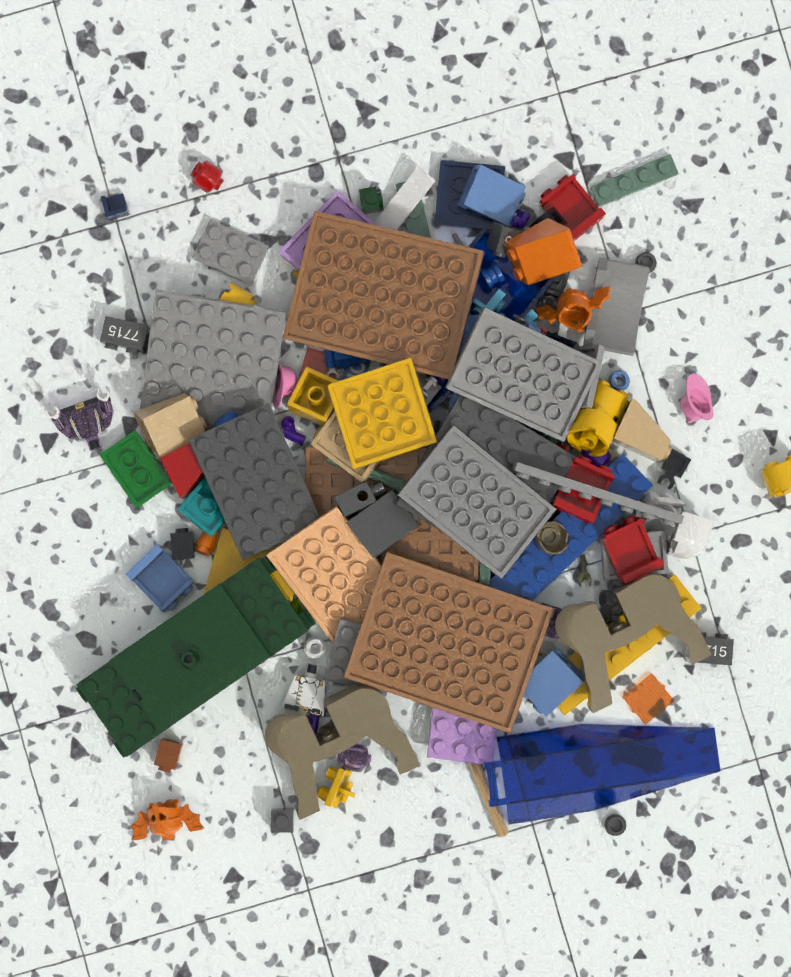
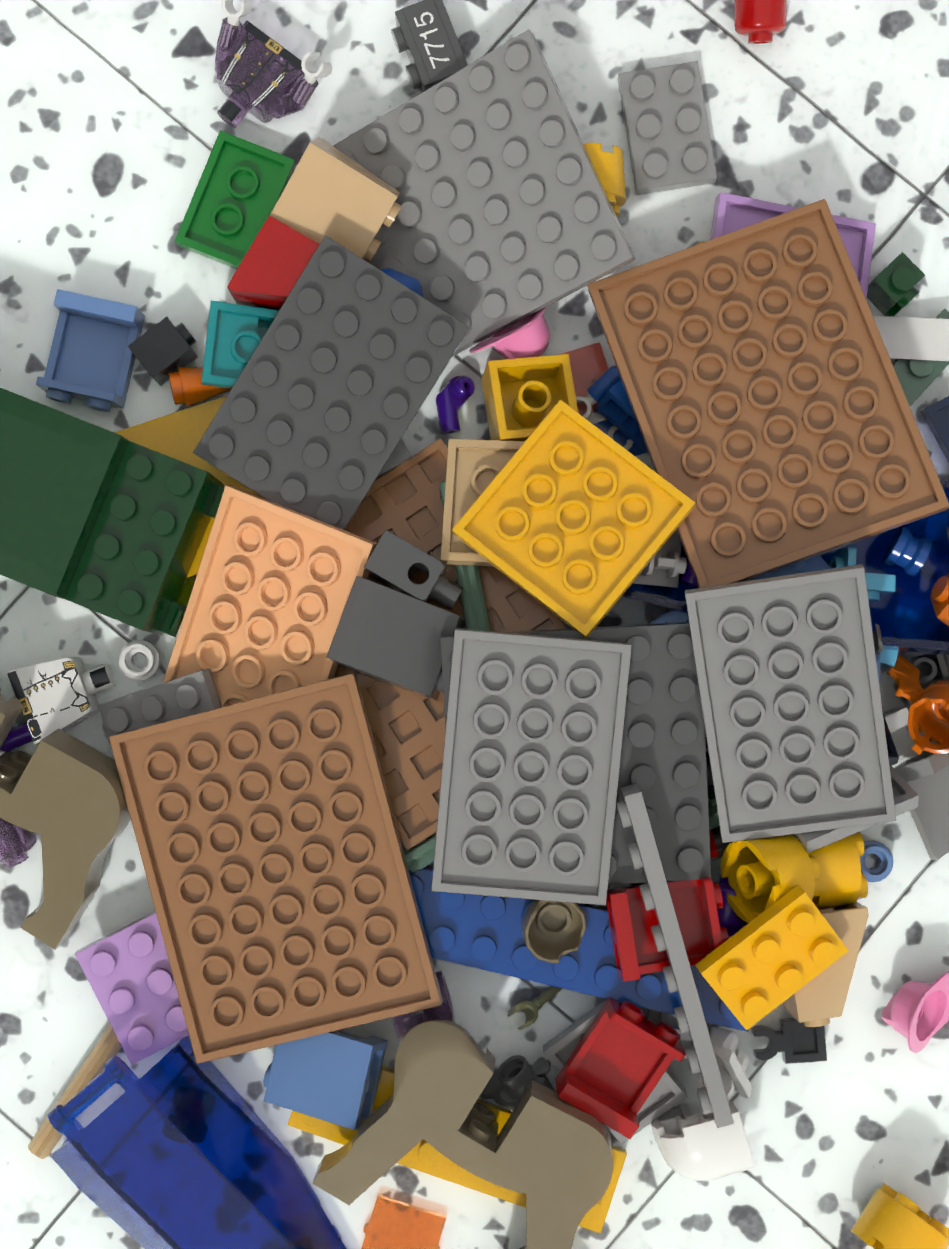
camera: 60 degrees right, 0 degrees up
none -> yellow plate [695,885,849,1031]

